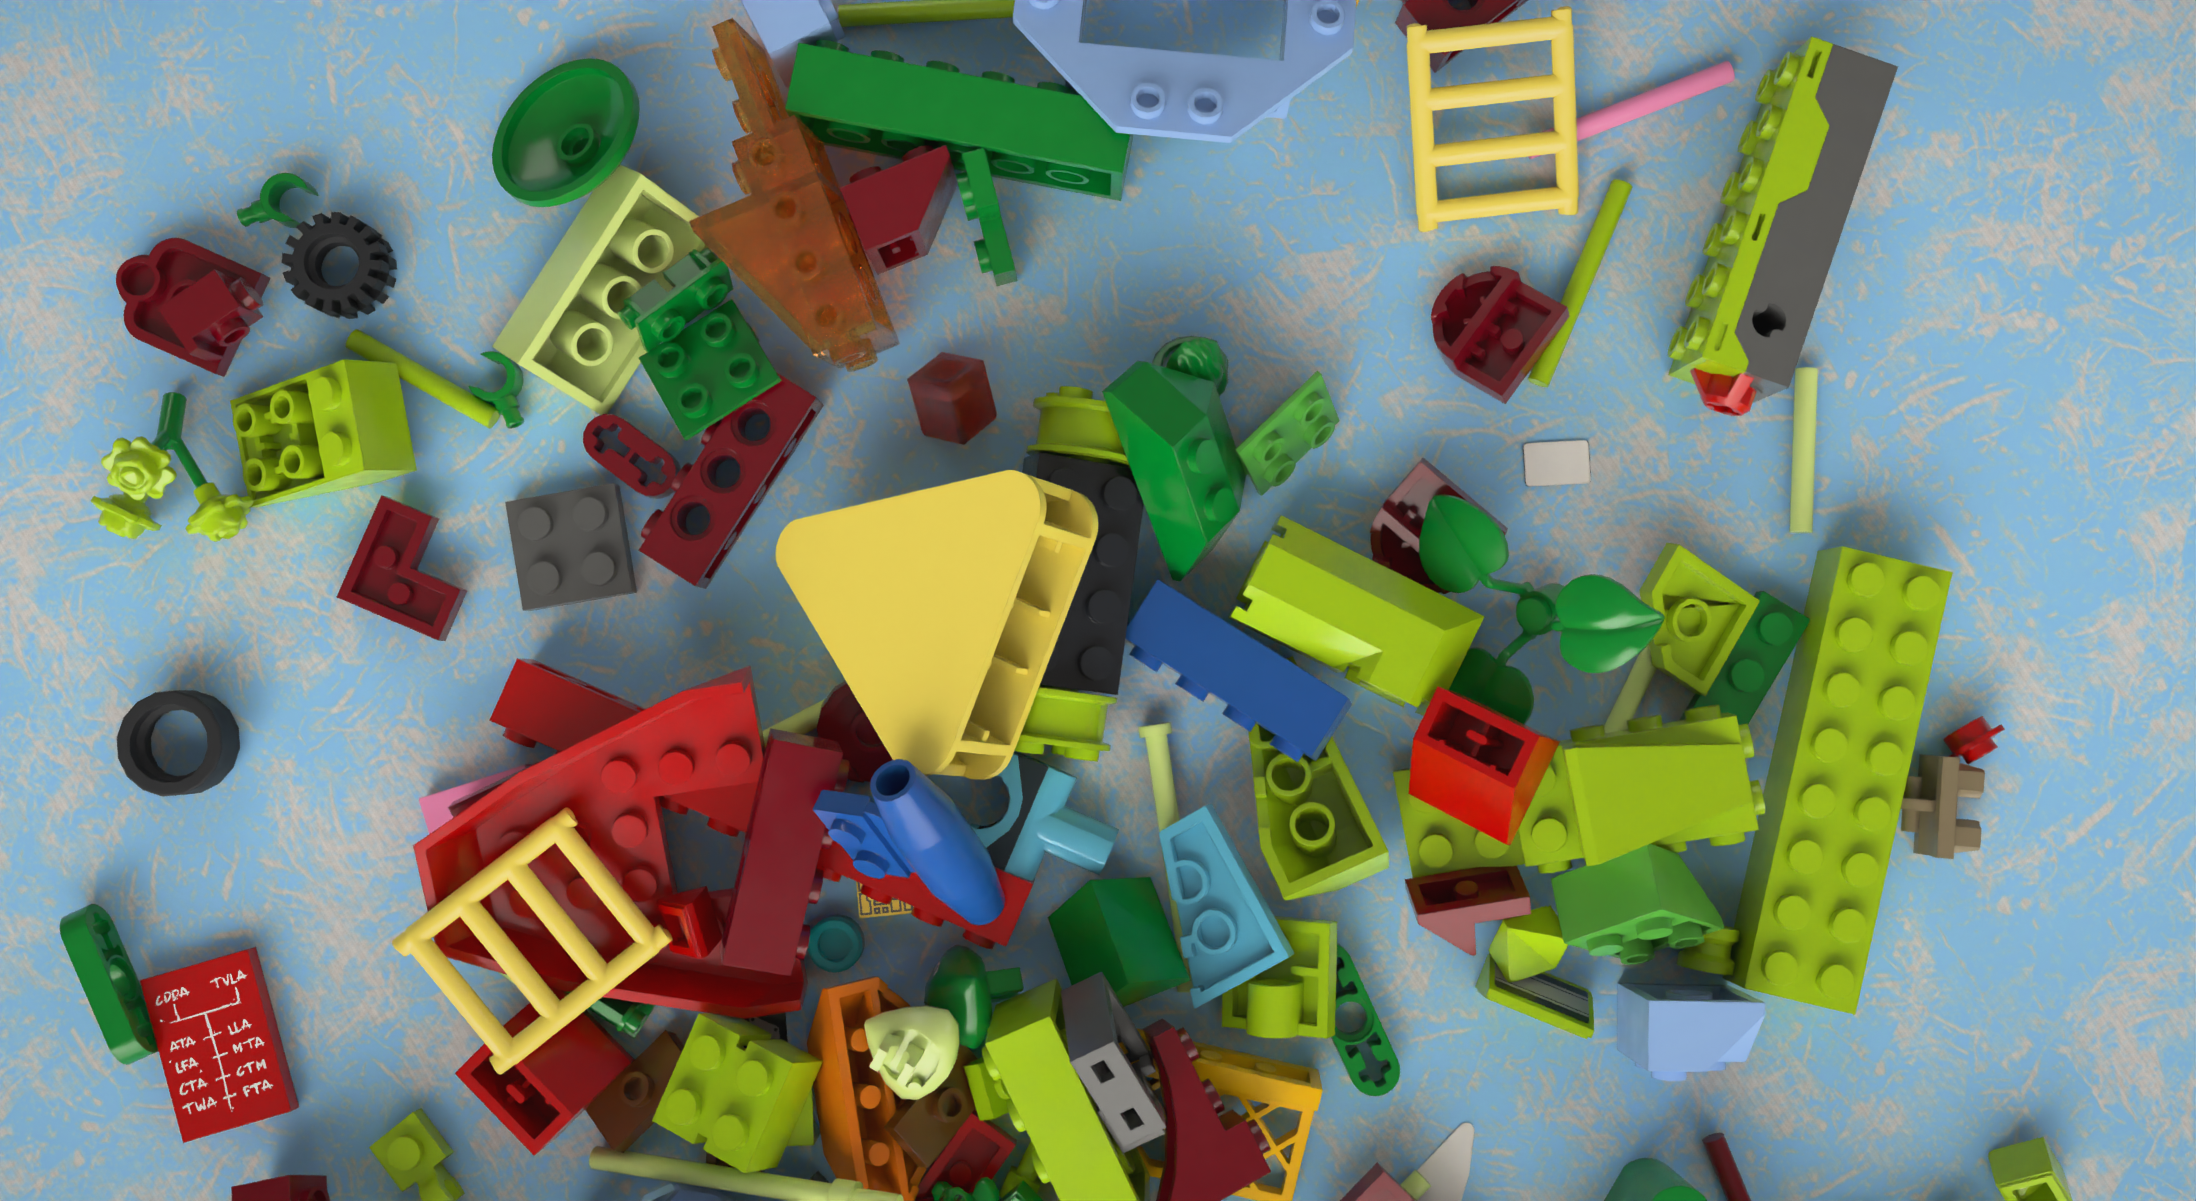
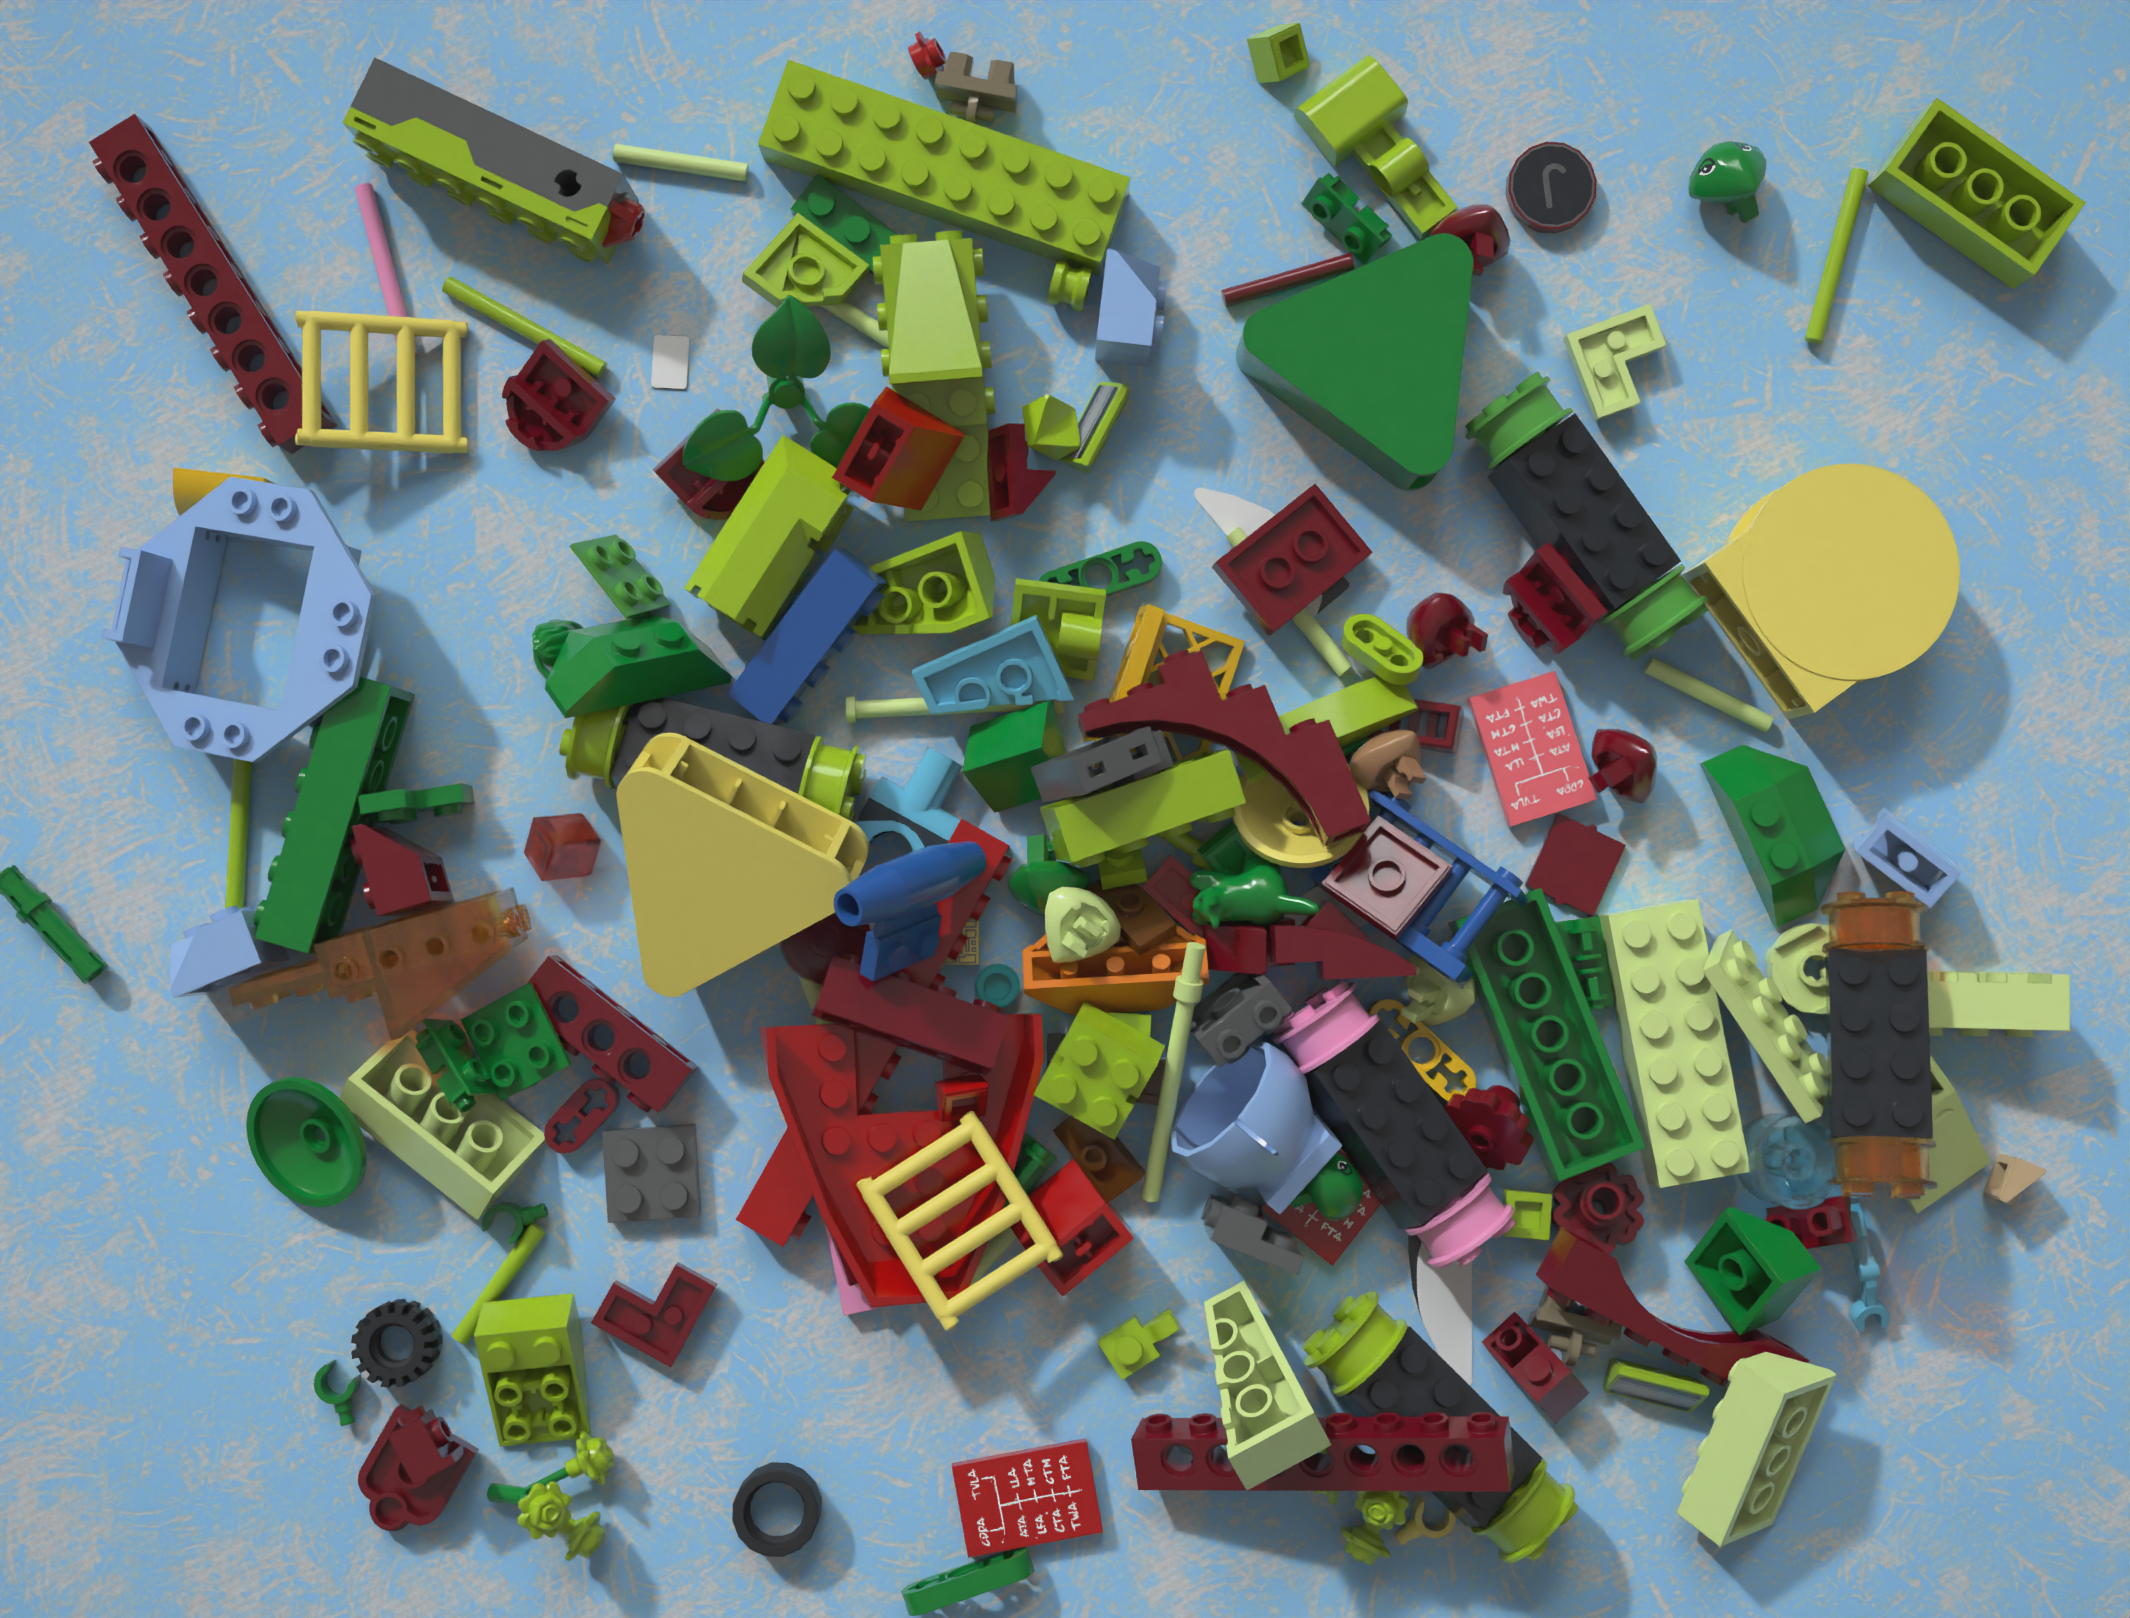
camera: 85 degrees left, 0 degrees up
bright green slope [1551,844,1724,965] -> none

